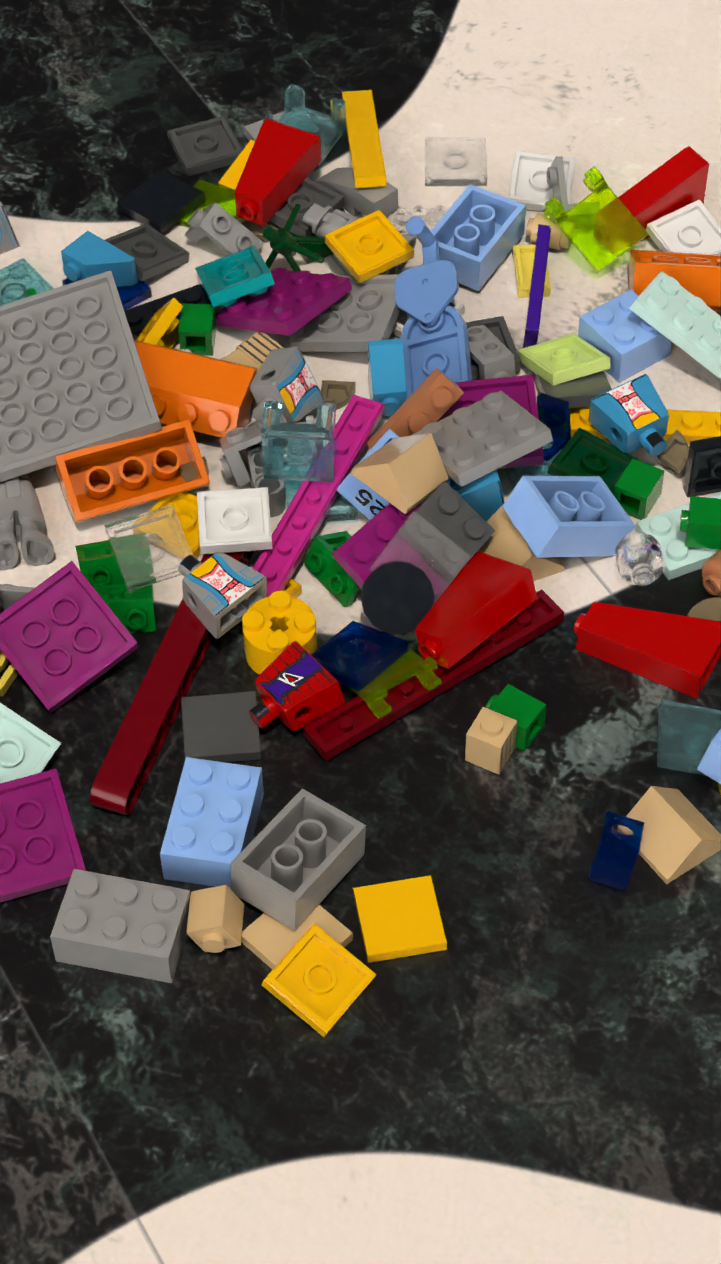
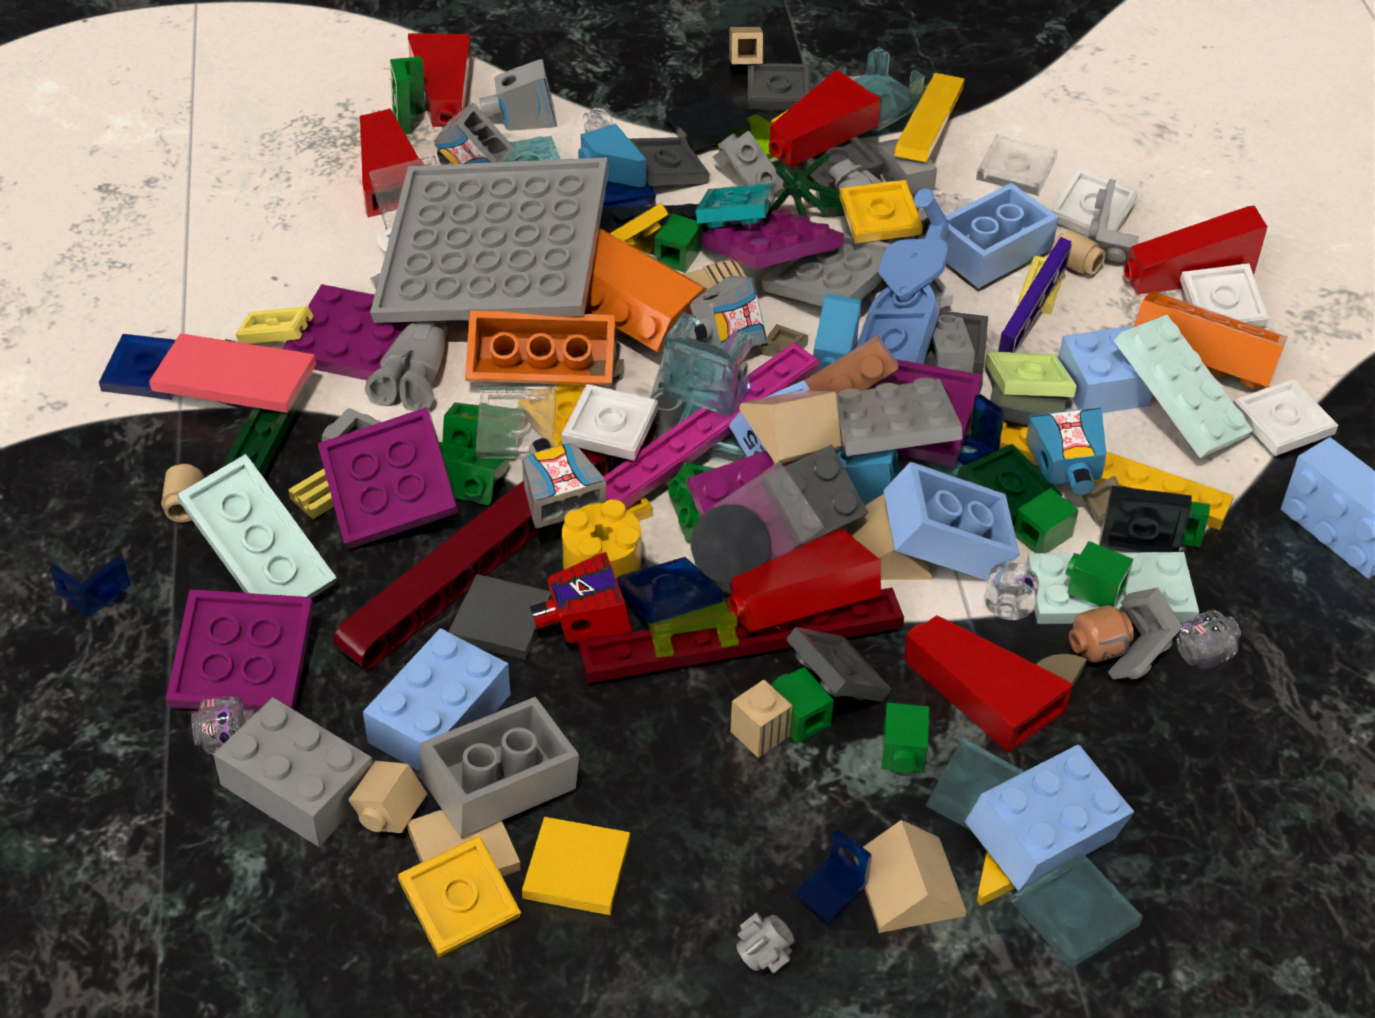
camera: 20 degrees right, 5 degrees down
light grey bracket [219,414,290,487] -> none
clear neon green flag [543,166,648,274] -> none
none -> clear head [191,696,255,755]
none -> clear plate [582,108,613,132]
none -> tan brick [729,27,763,64]
none -> light grey gear [736,913,794,973]
none -> dark grey plate [786,627,892,702]
none -> green brick [881,703,929,773]

